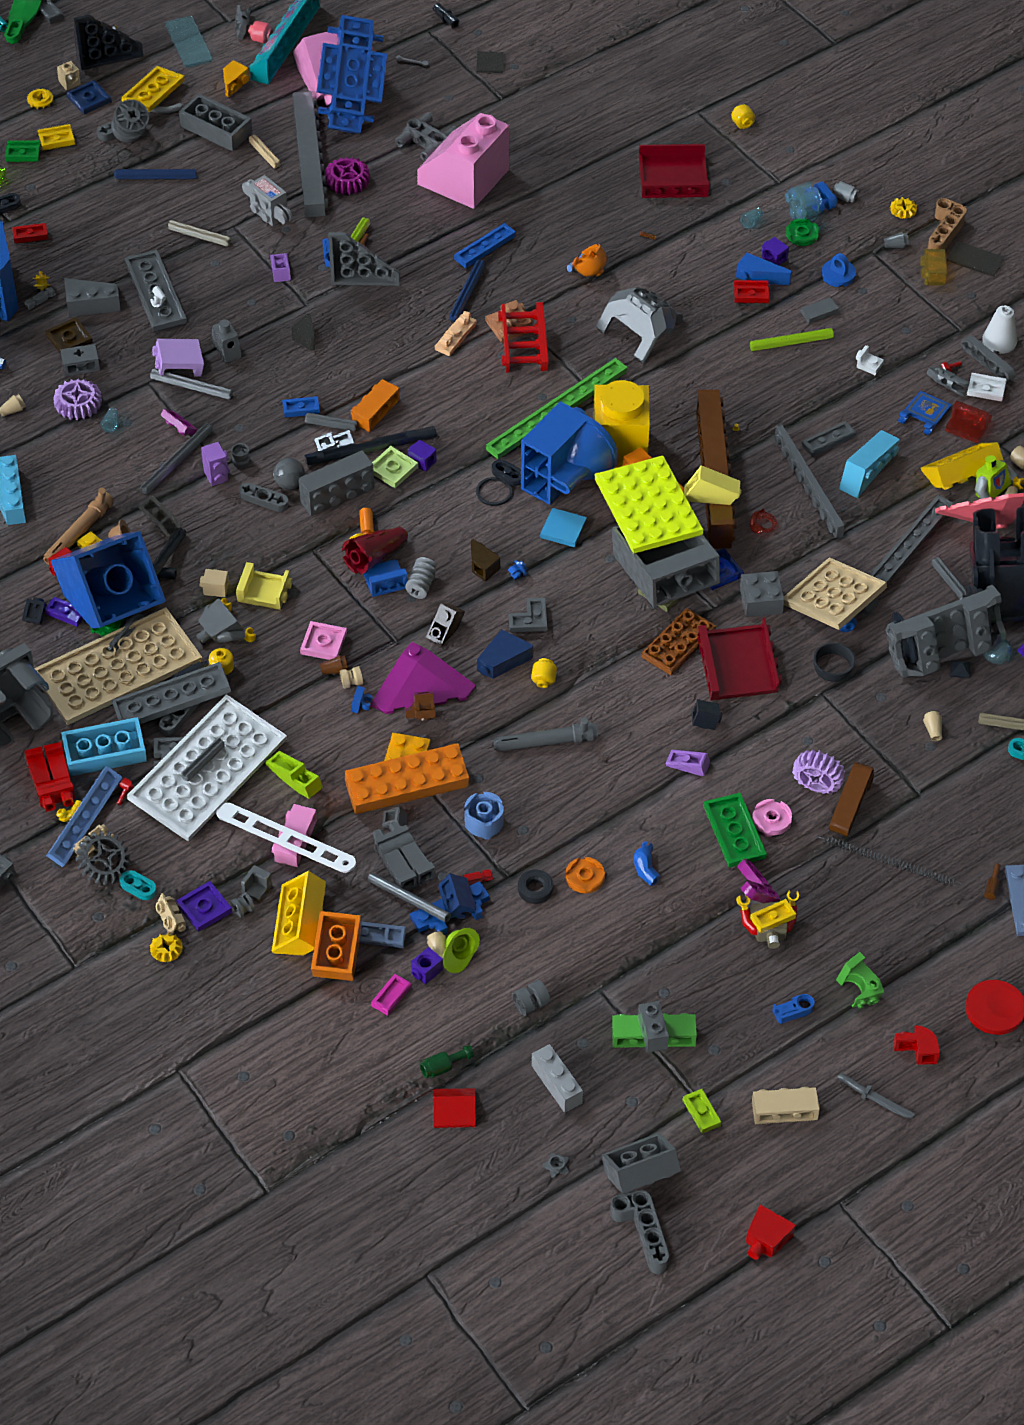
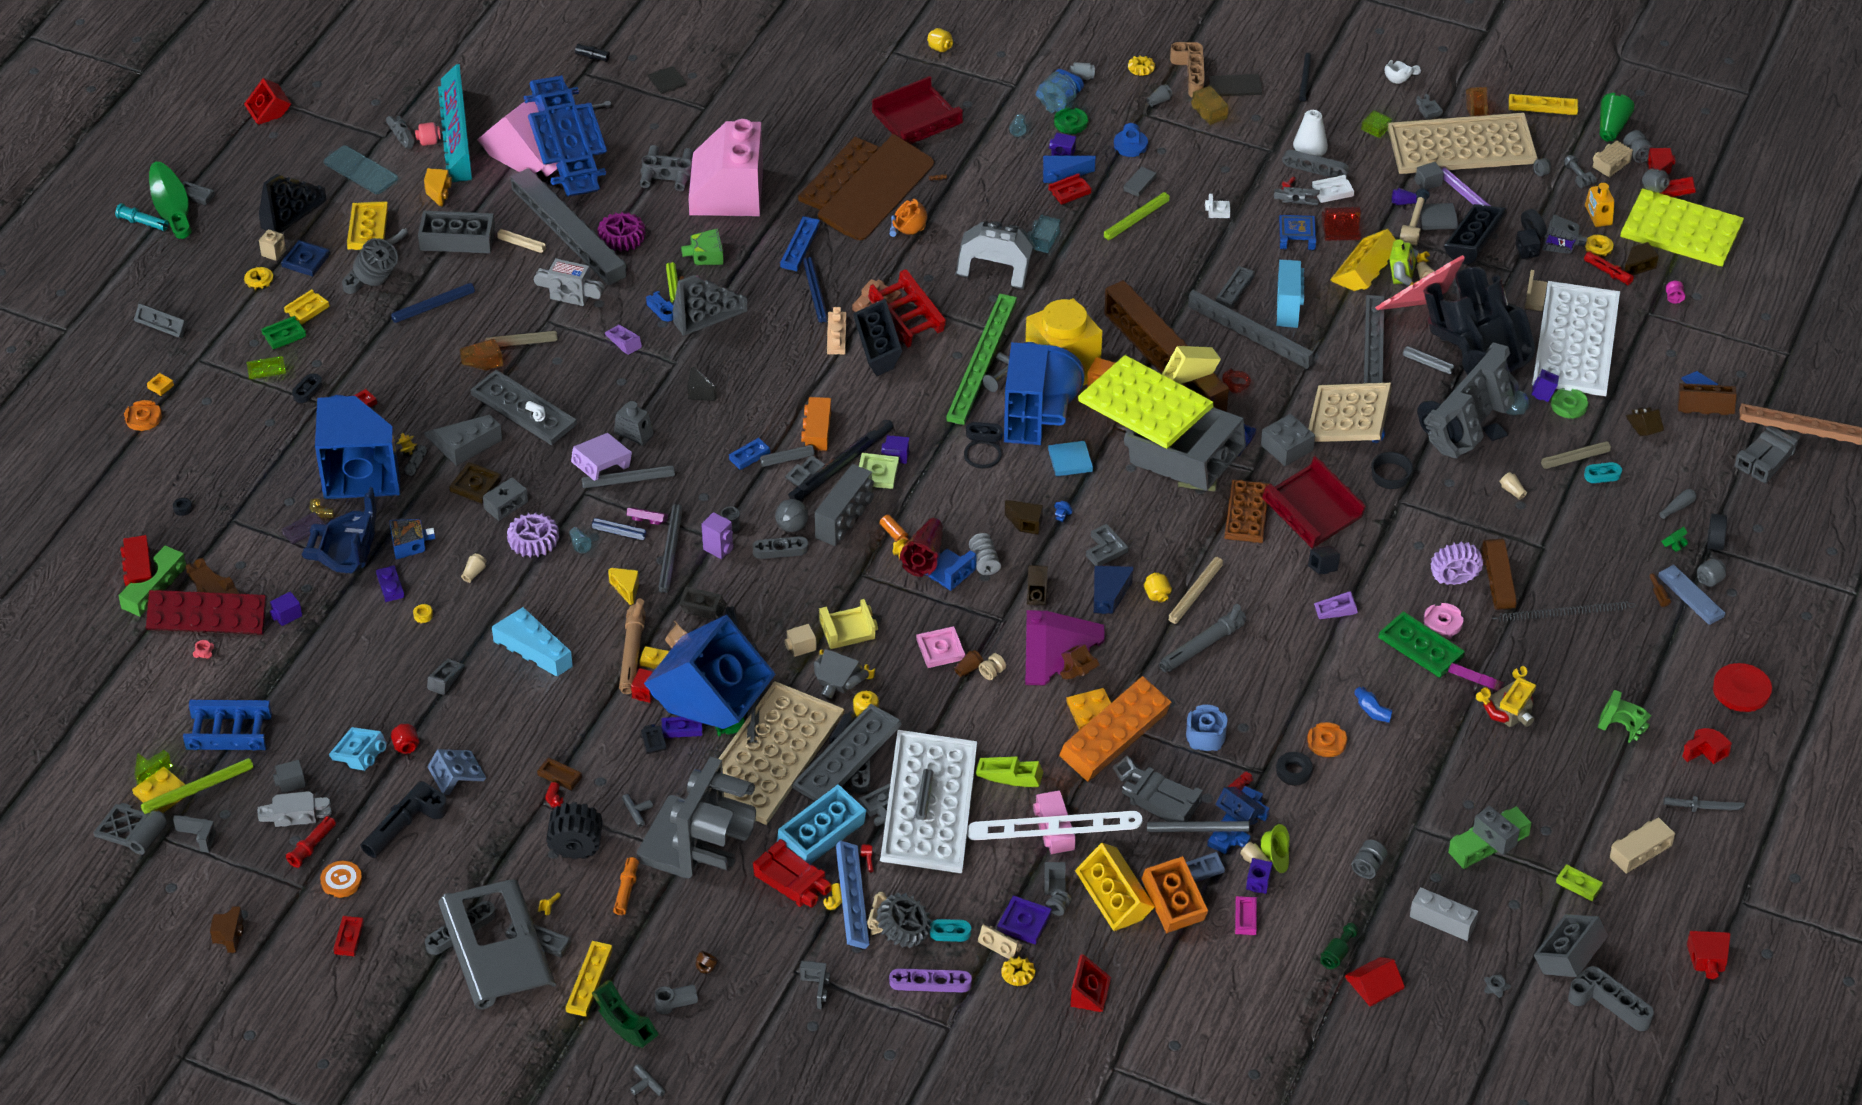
camera: 30 degrees left, 5 degrees down
blue tile [351,686,373,713] -> none
blue piece [773,994,814,1024] -> none
none -> clear orange slope [460,338,503,371]
none -> axle [592,518,647,540]
none -> yellow slope [608,568,639,605]
none -> bright green torso [681,229,723,265]
none -> reddish brown slope [798,134,934,240]
none -> black slope [853,299,903,377]
none -> medium lavender beam [889,969,972,992]
none -> clear light blue brick [1027,215,1060,253]
none -> red slope [1071,954,1111,1012]
none -> tan axle [1168,557,1223,624]

